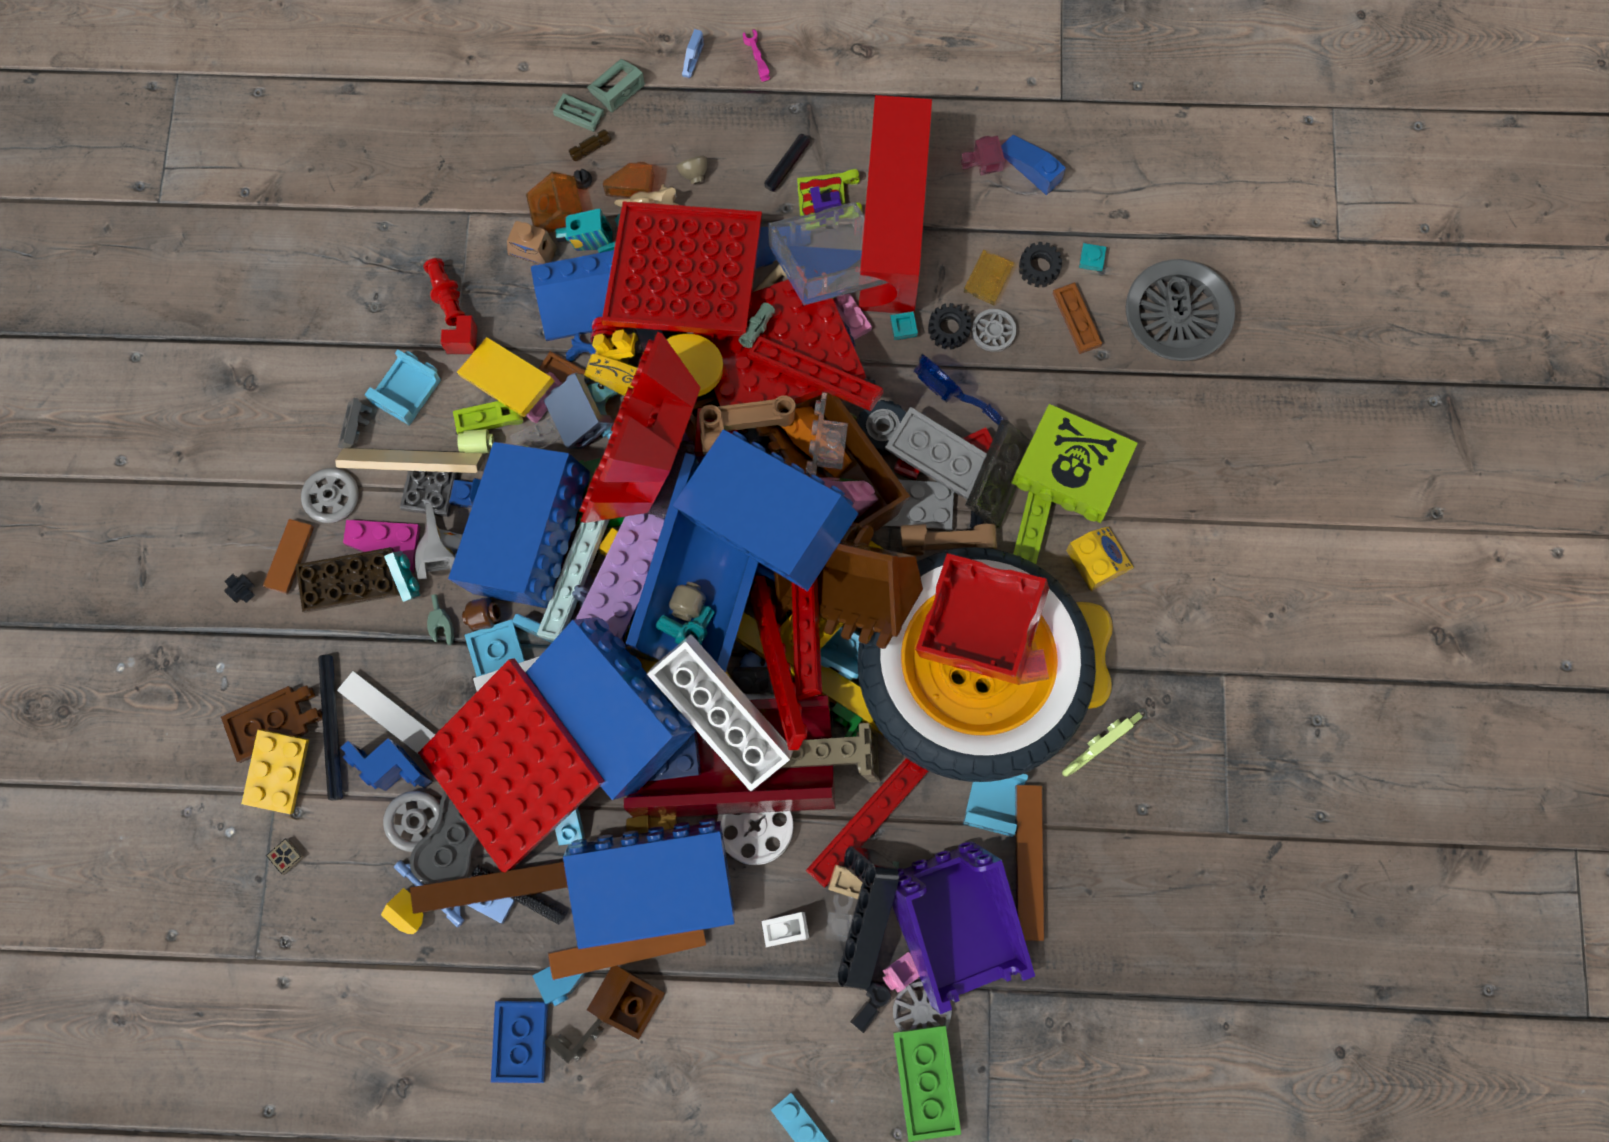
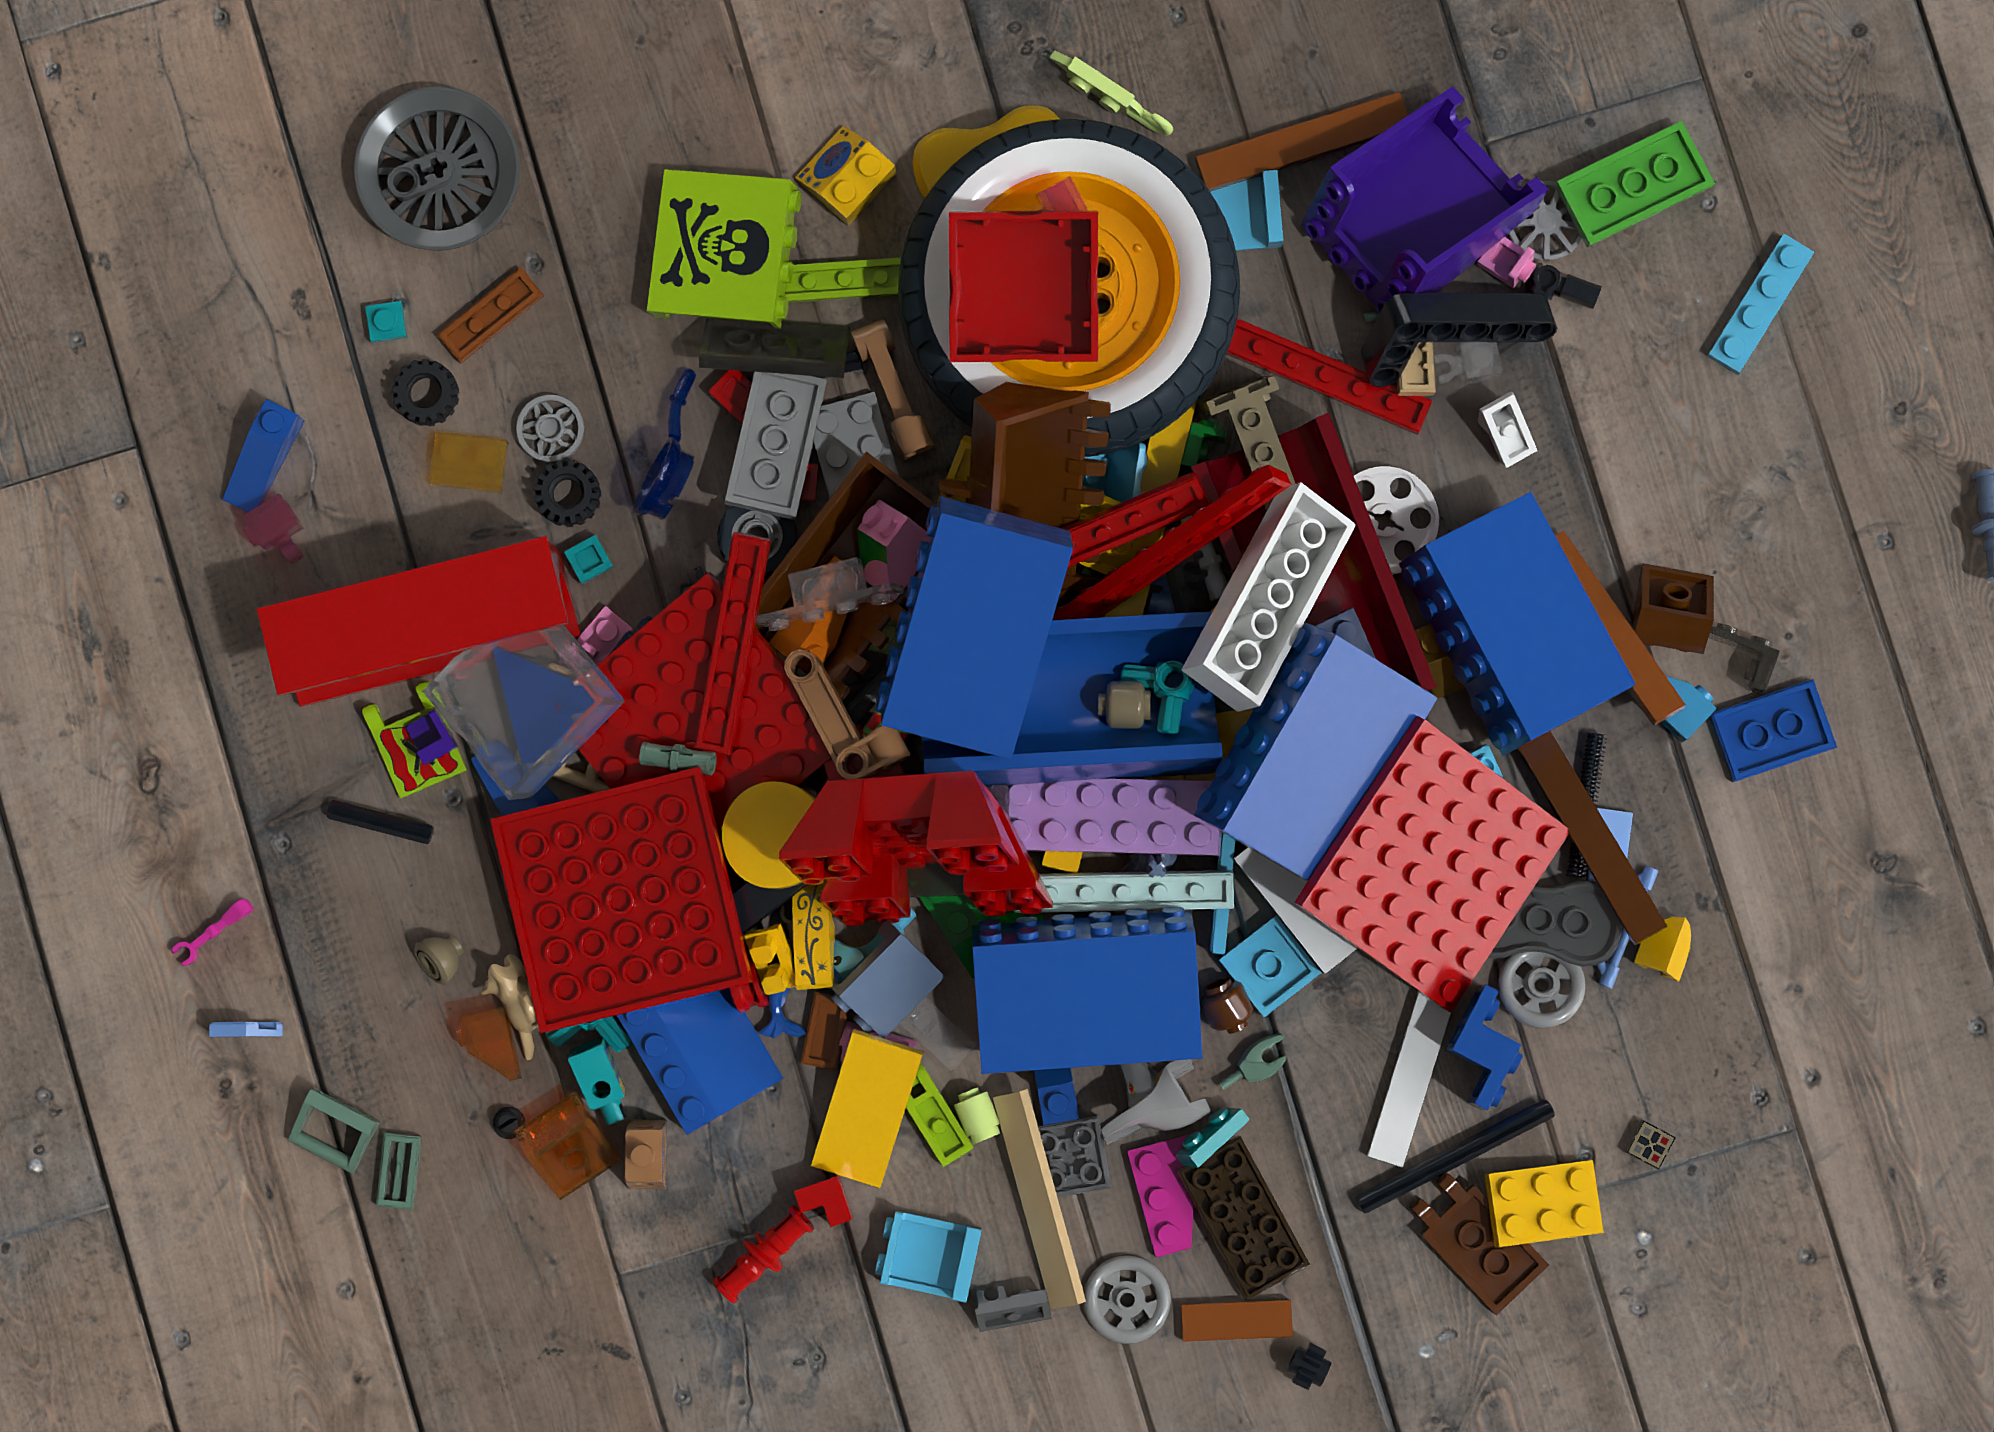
camera: 110 degrees left, 10 degrees up
dark brown axle [568,129,611,161] -> none

